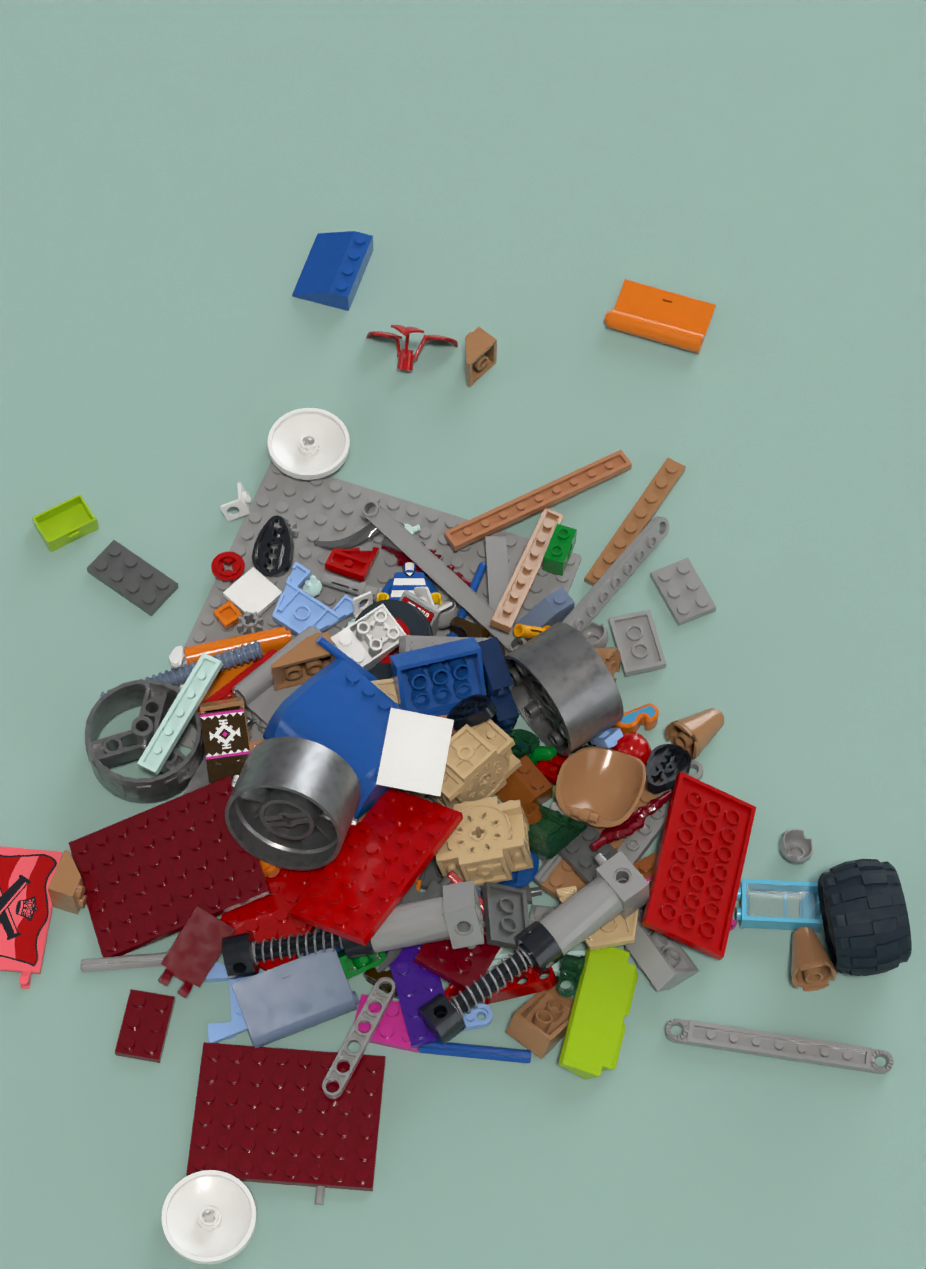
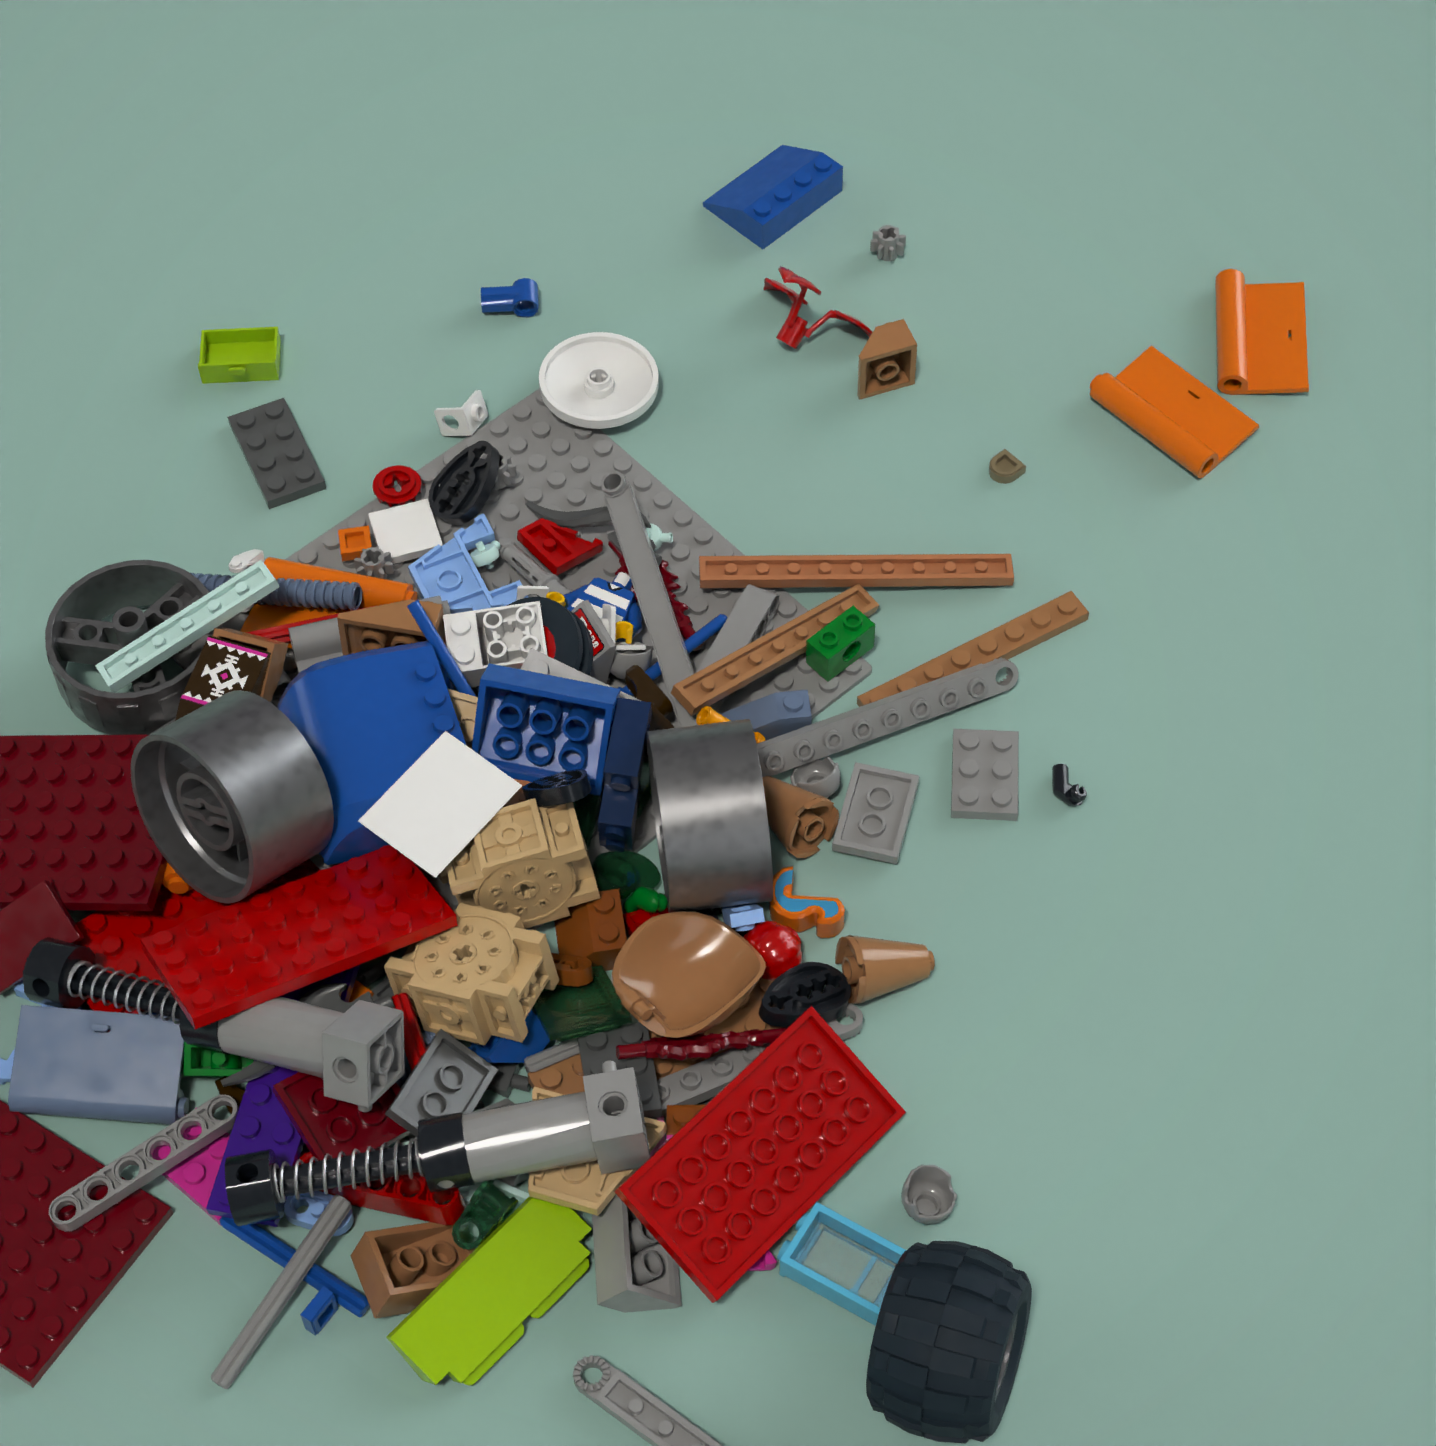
camera: 30 degrees right, 5 degrees down
medium nougat cone [791,926,837,991] -> none
none -> light grey axle [211,1194,352,1389]
none -> blue tile [300,1286,338,1336]
none -> blue piece [481,278,539,318]
none -> light grey gear [870,225,906,261]
none -> dark tan tile [989,449,1026,484]
none -> black arm [1052,764,1087,806]
none -> orange door [1215,269,1309,395]

